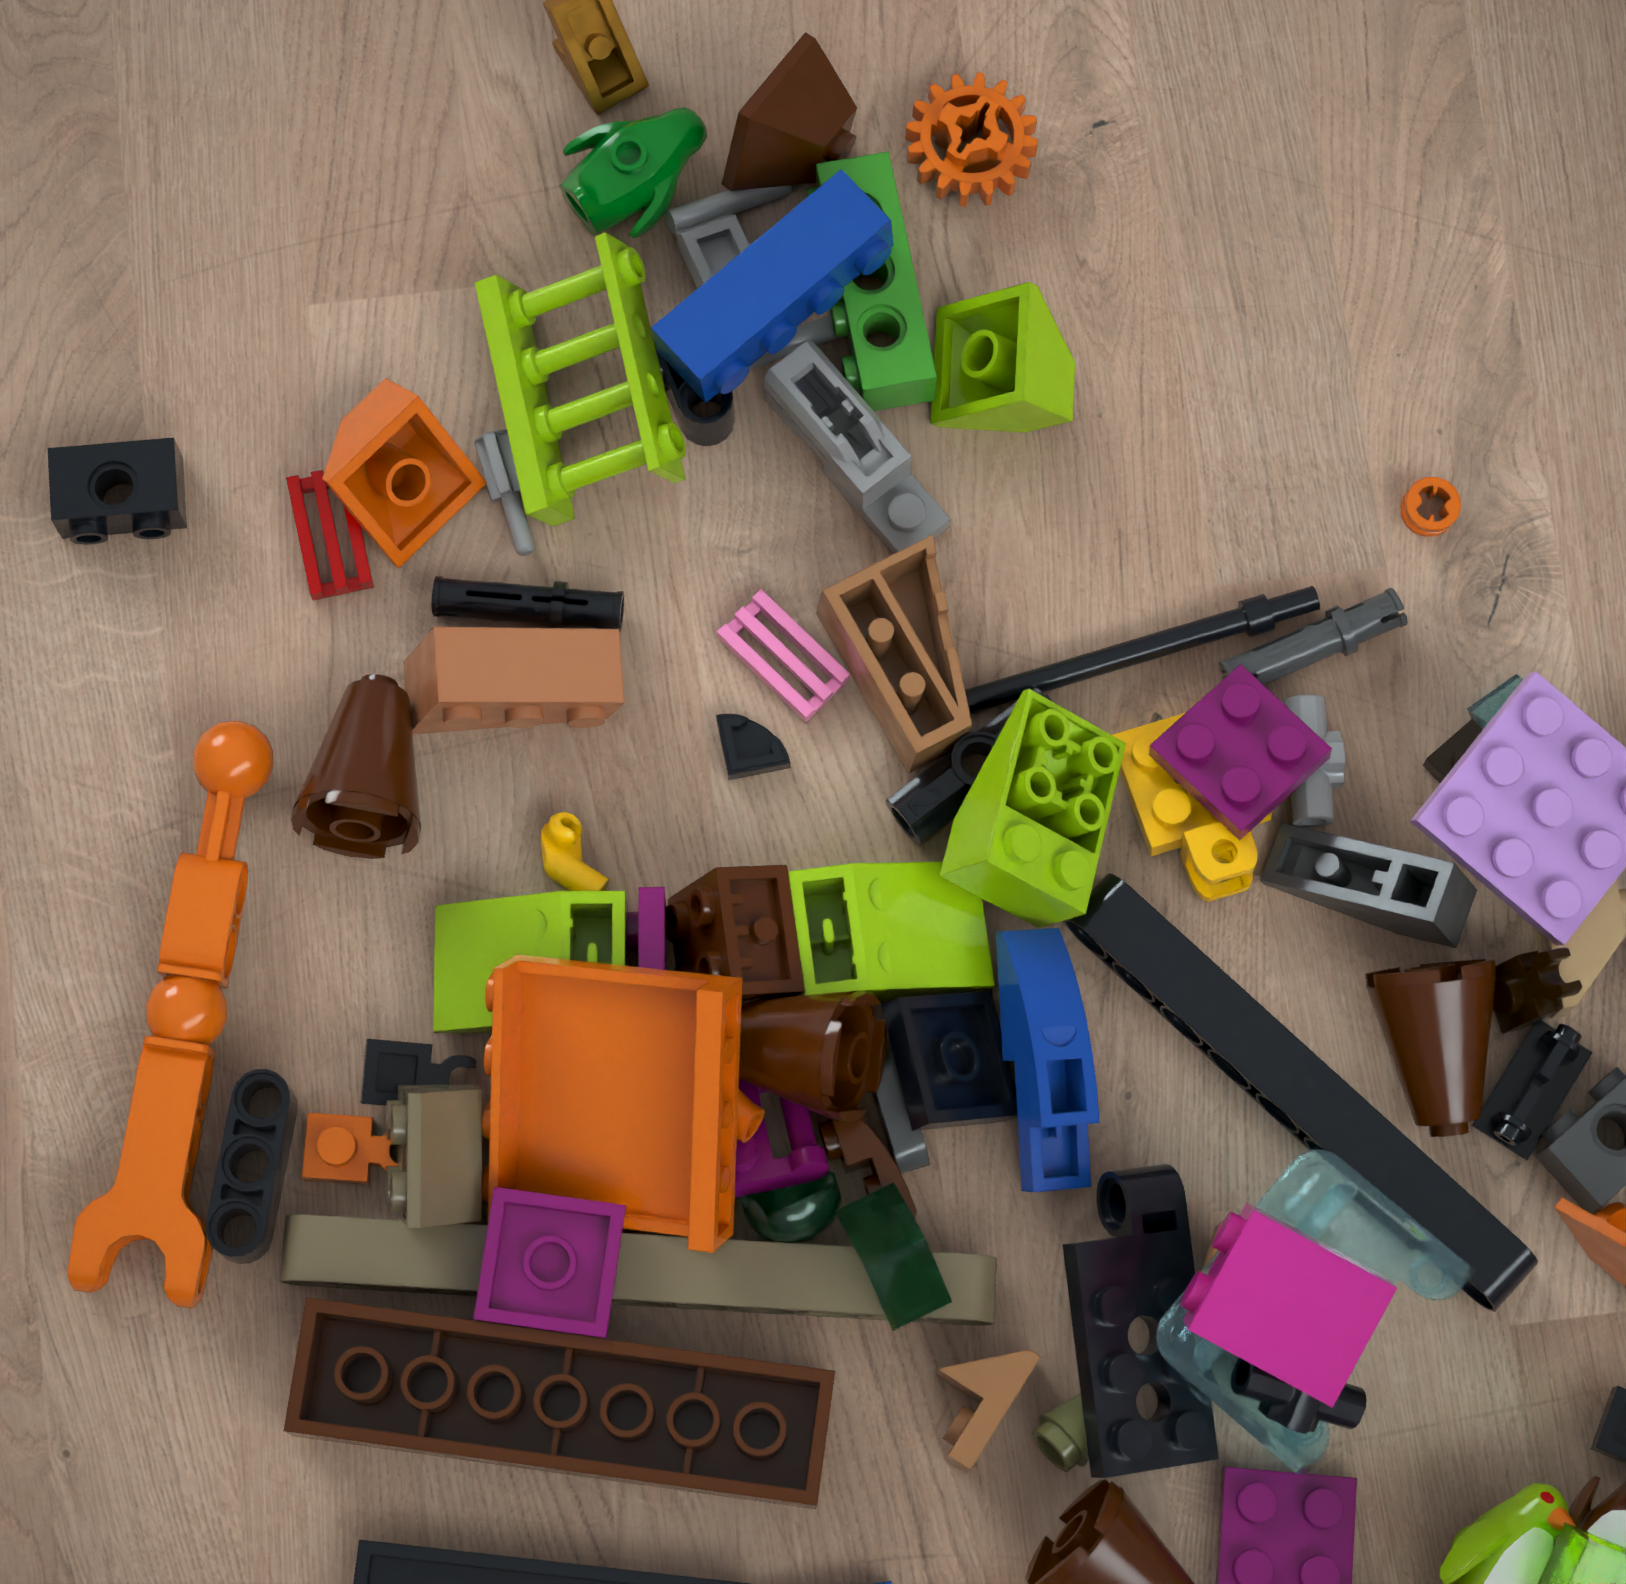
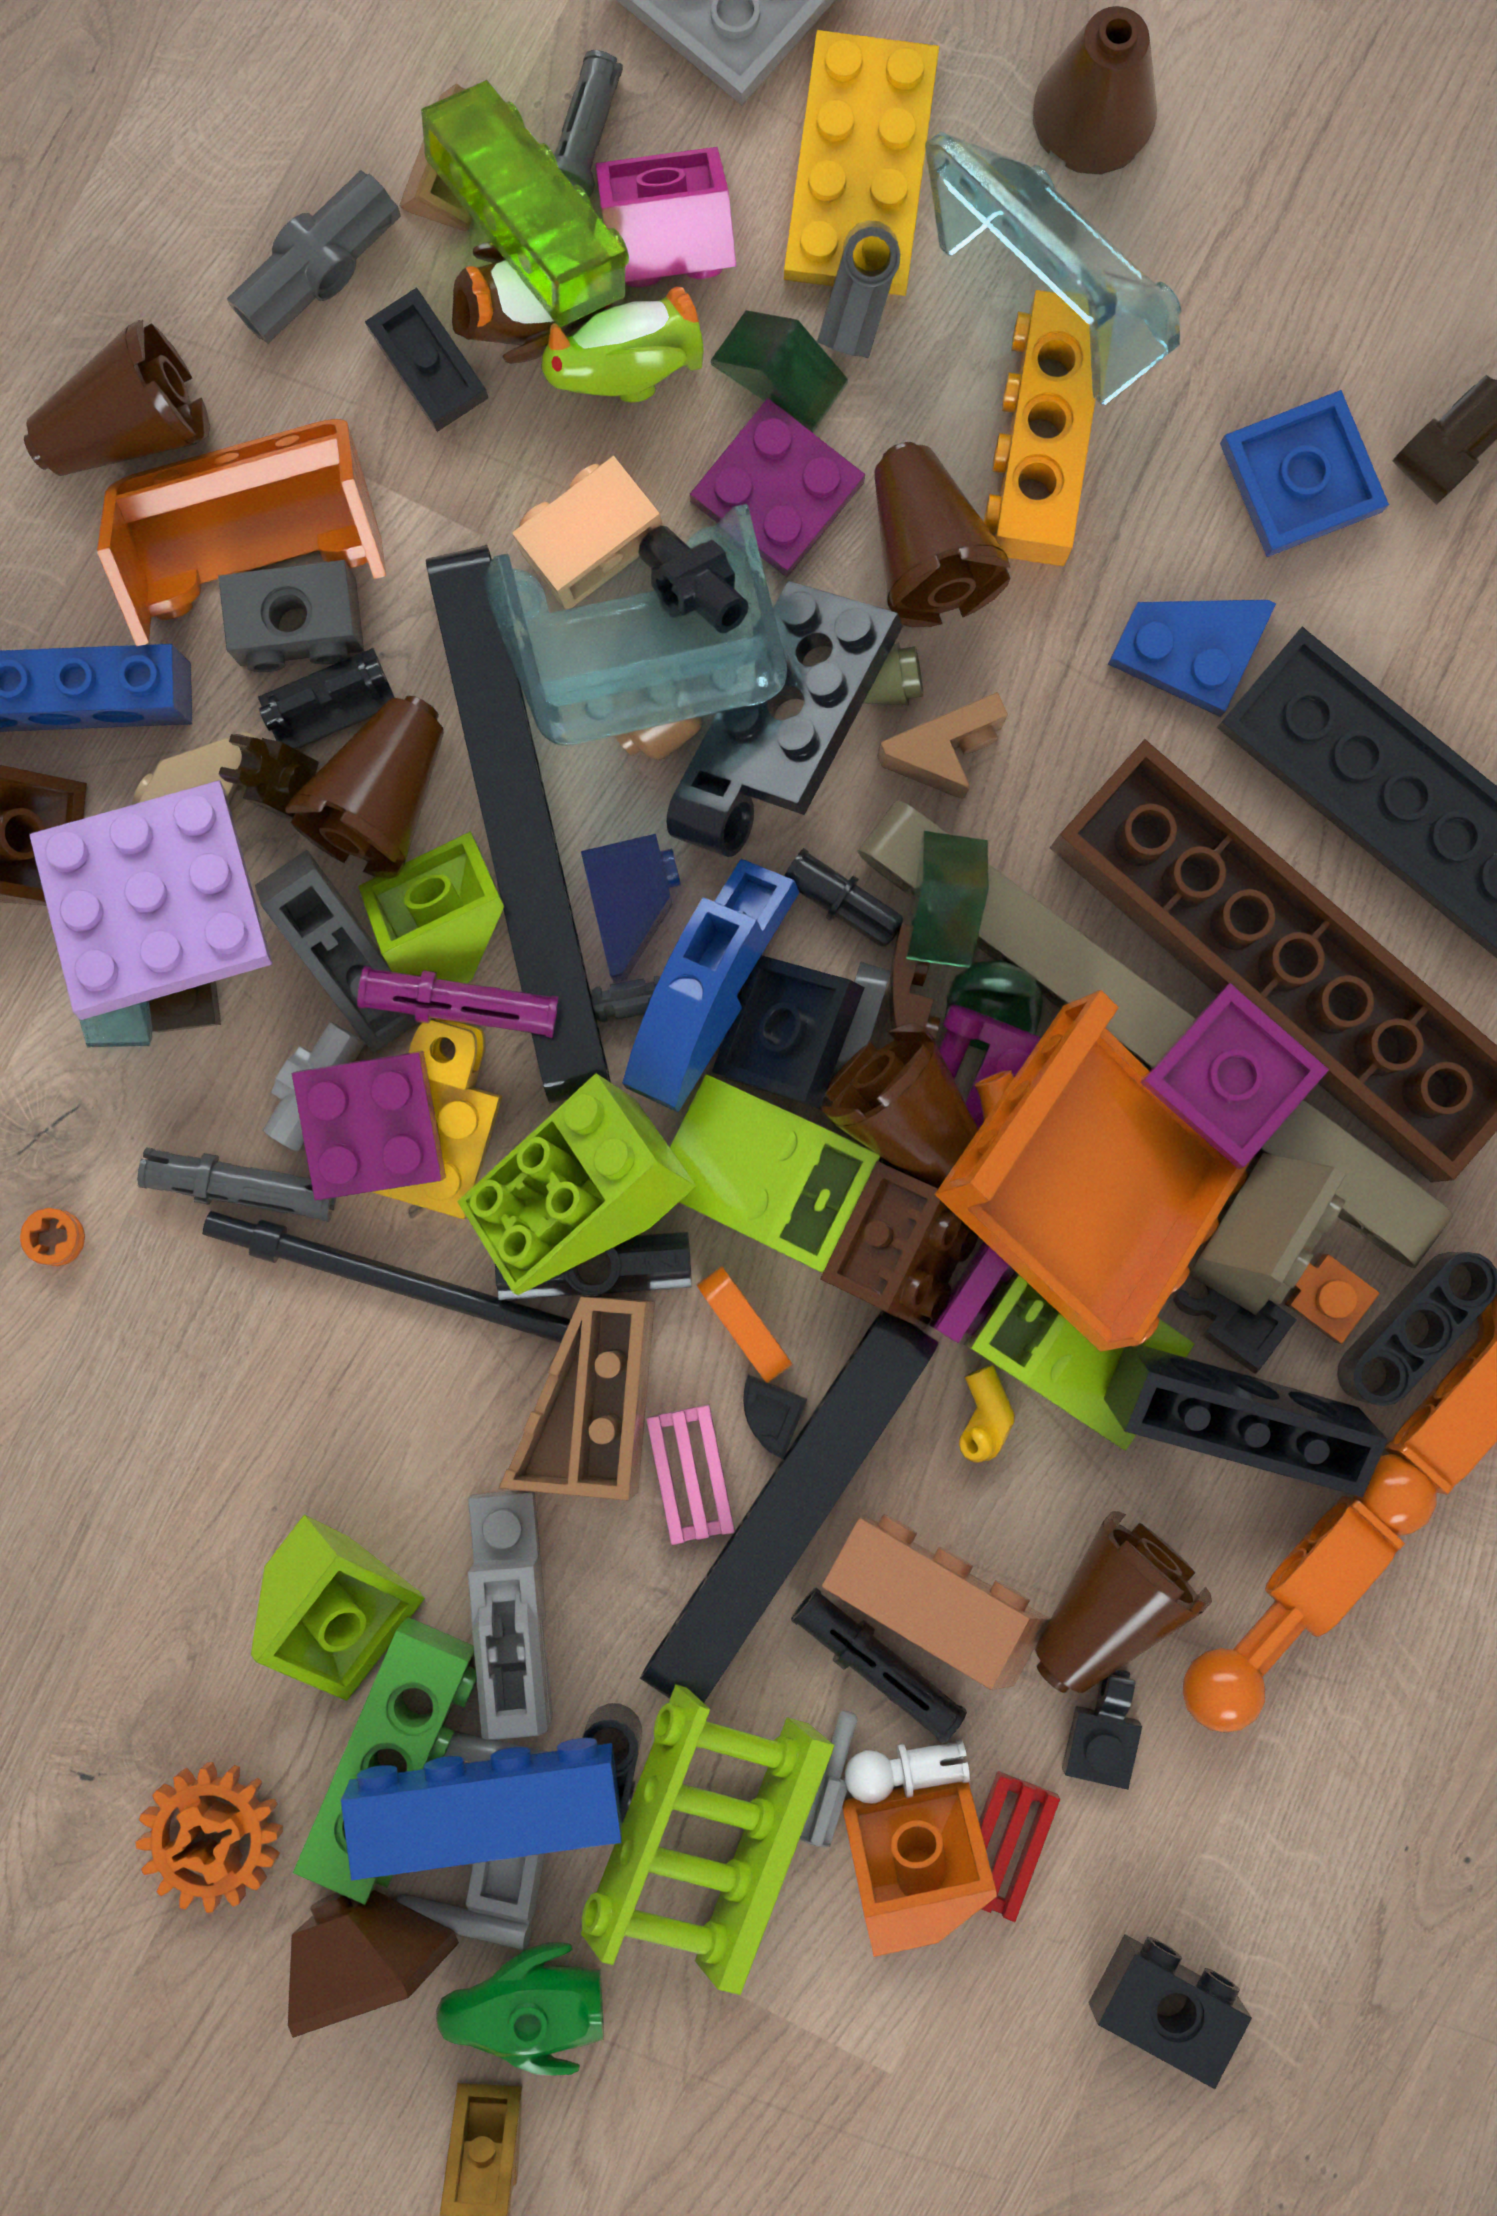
camera: 140 degrees left, 10 degrees up
dark pink brick [1180,1202,1397,1408] -> none
none -> magenta pin [357,966,559,1038]
none -> lime slope [358,831,504,983]
none -> light nougat brick [512,456,663,612]
none -> clear blue slope [581,834,681,983]
none -> dark grey piece [591,976,661,1022]
none -> black beam [640,1310,939,1703]
none -> orange beam [696,1266,793,1383]
none -> black axle [784,848,904,947]
none -> white pin [845,1739,970,1803]
none -> black plate [1062,1669,1142,1790]
none -> black brick [1104,1345,1388,1497]

